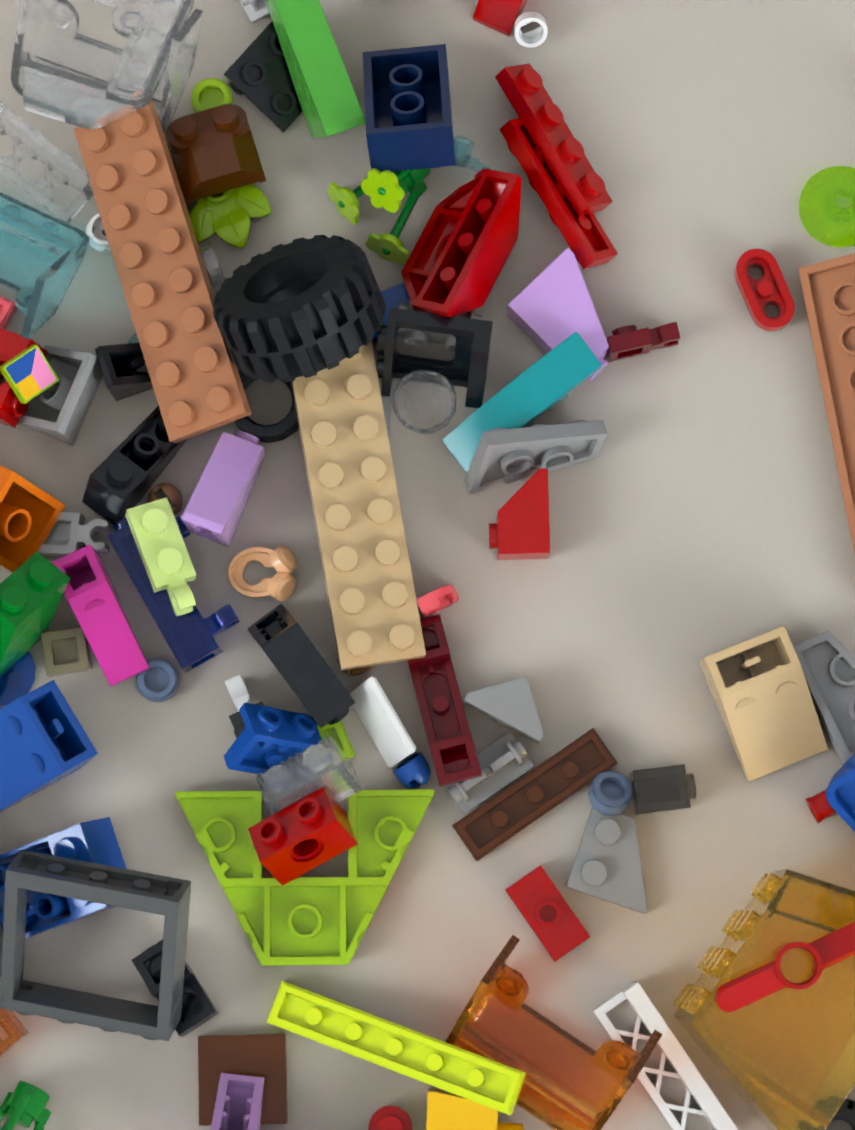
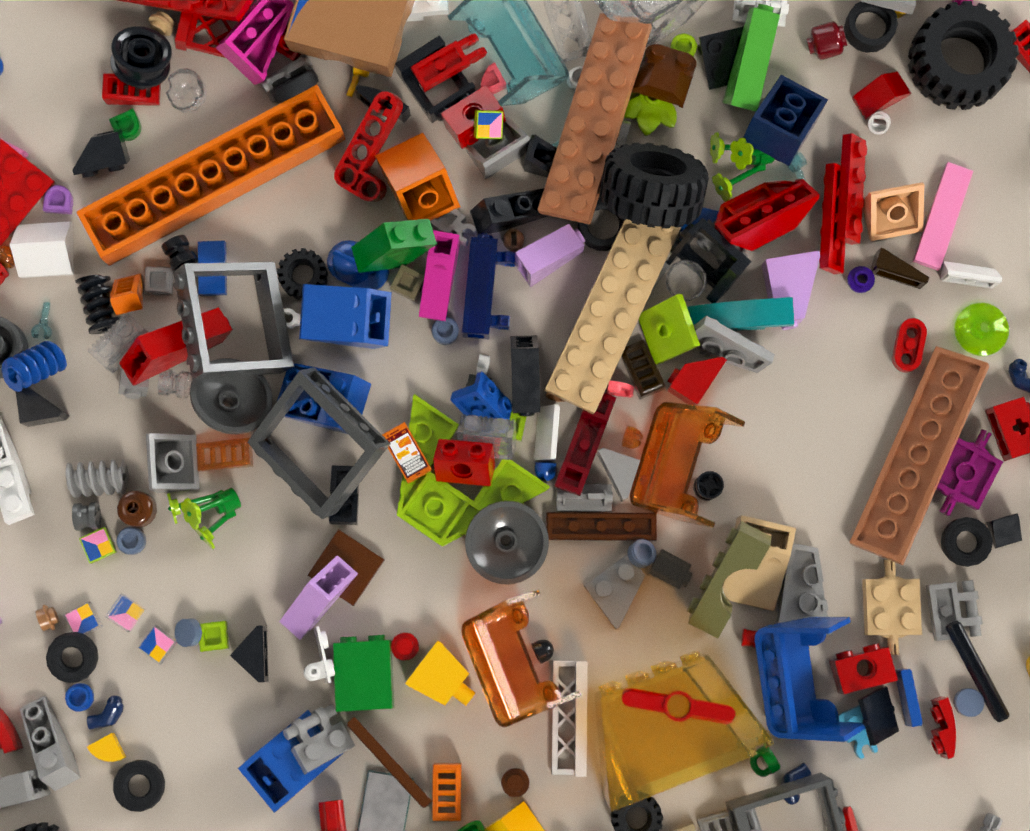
camera: 30 degrees right, 0 degrees up
yellowish green plate [125,497,197,617] -> none
light nougat piece [228,545,297,602] -> none
neon yellow tile [267,981,527,1115] -> none
red plate [505,865,590,962] -> none
dark red plate [607,322,681,362] -> none
none -> tile [382,422,432,484]
none -> dark grey dish [465,501,549,584]
none -> black hinge [531,639,554,664]
none -> dark brown slope [621,340,666,400]
none -> clear orange hinge [621,425,643,449]
none -> clear orange windscreen [630,402,745,528]
none -> lime plate [639,294,700,365]
none -> olive arch [687,521,772,638]
none -> black wheel [693,471,724,501]
none -> dark purple plate [847,266,875,293]
none -> light nougat slope [862,182,924,241]
none -> dark brown slope [870,248,929,289]
none -> bright pink tile [913,162,973,271]
none -> white slope [940,261,1002,289]

